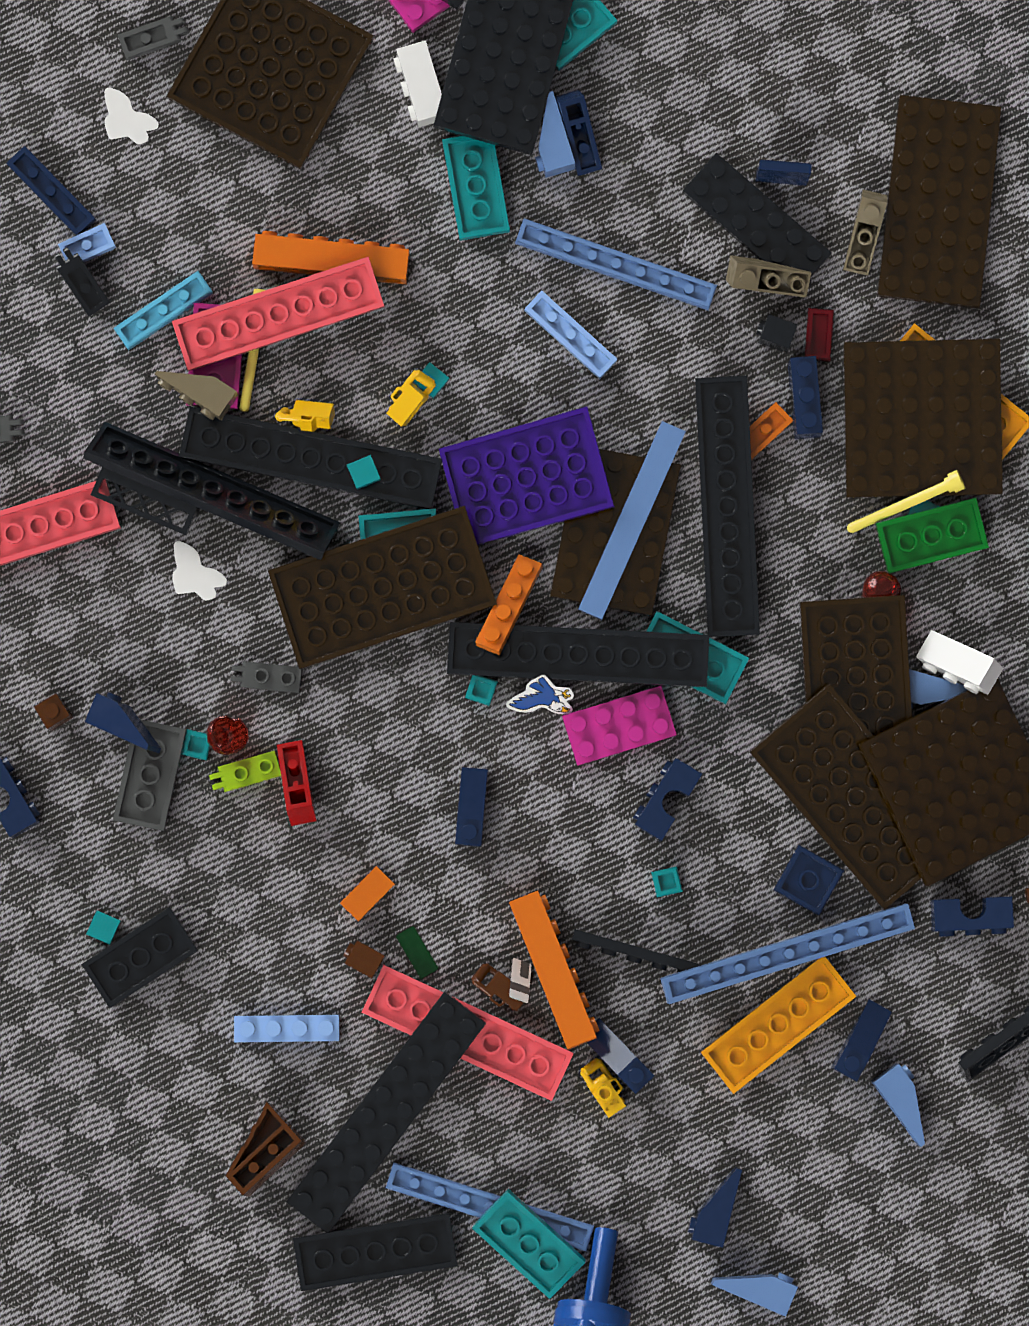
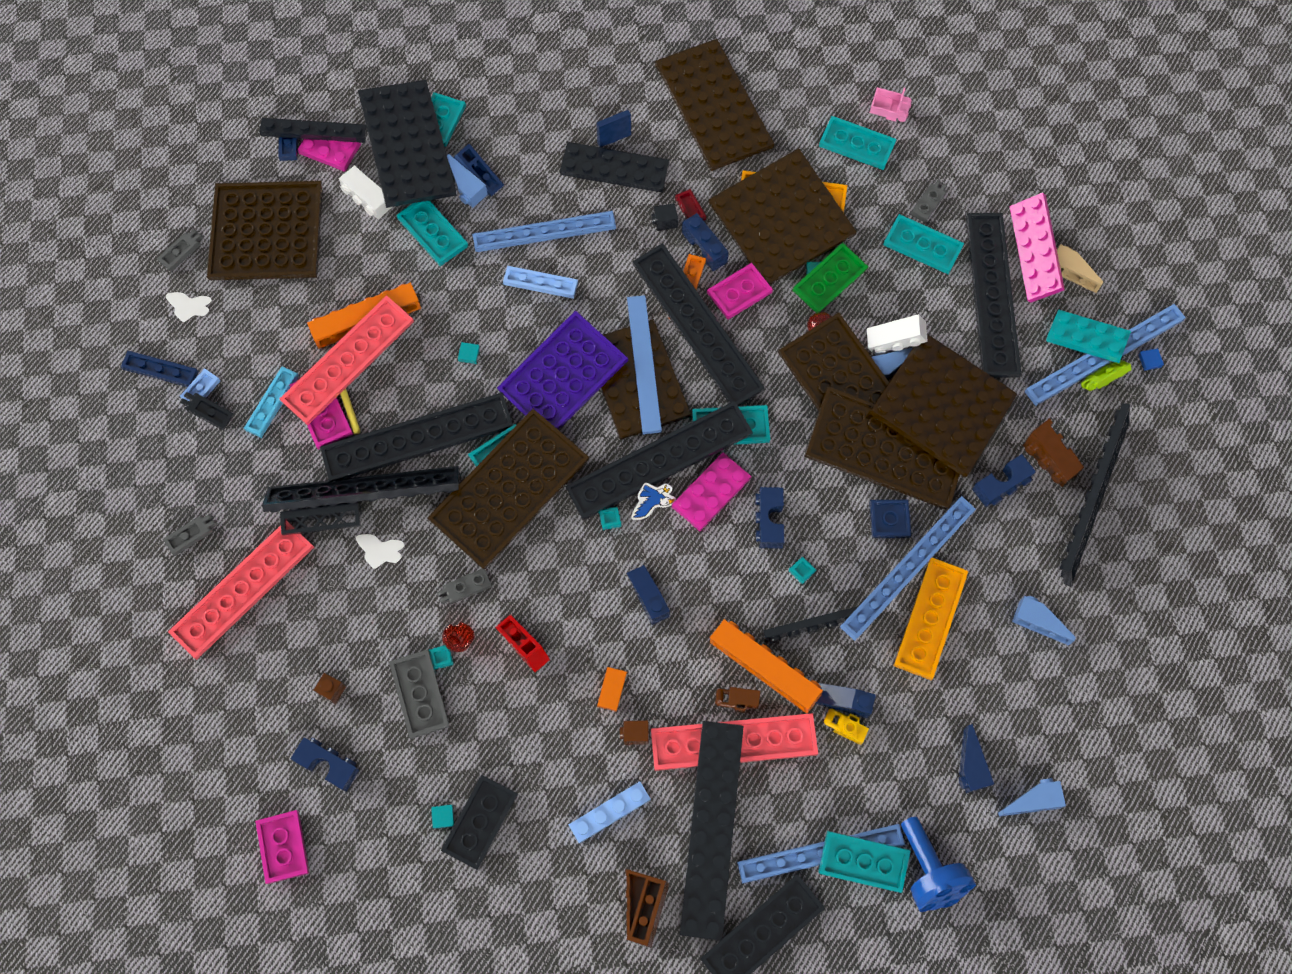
camera: 30 degrees left, 15 degrees down
dark blue slope [85,692,161,753] -> none
dark tan slope [155,371,238,421] -> none
lime hinge [209,751,281,792] -> none
yellow piece [275,400,335,432] -> none
teal tile [347,455,381,490] -> none
yellow piece [386,370,436,427] -> none
dark green sticker [396,926,438,979] -> none
orange plate [475,554,543,655] -> none
white sticker [509,958,532,1003] -> none
dark tan slope [726,255,811,297] -> none
dark blue slope [831,999,892,1082] -> none
dark tan slope [843,189,887,276] -> none
light yellow piece [847,470,966,533] -> none
none -> dark pink plate [707,263,773,320]

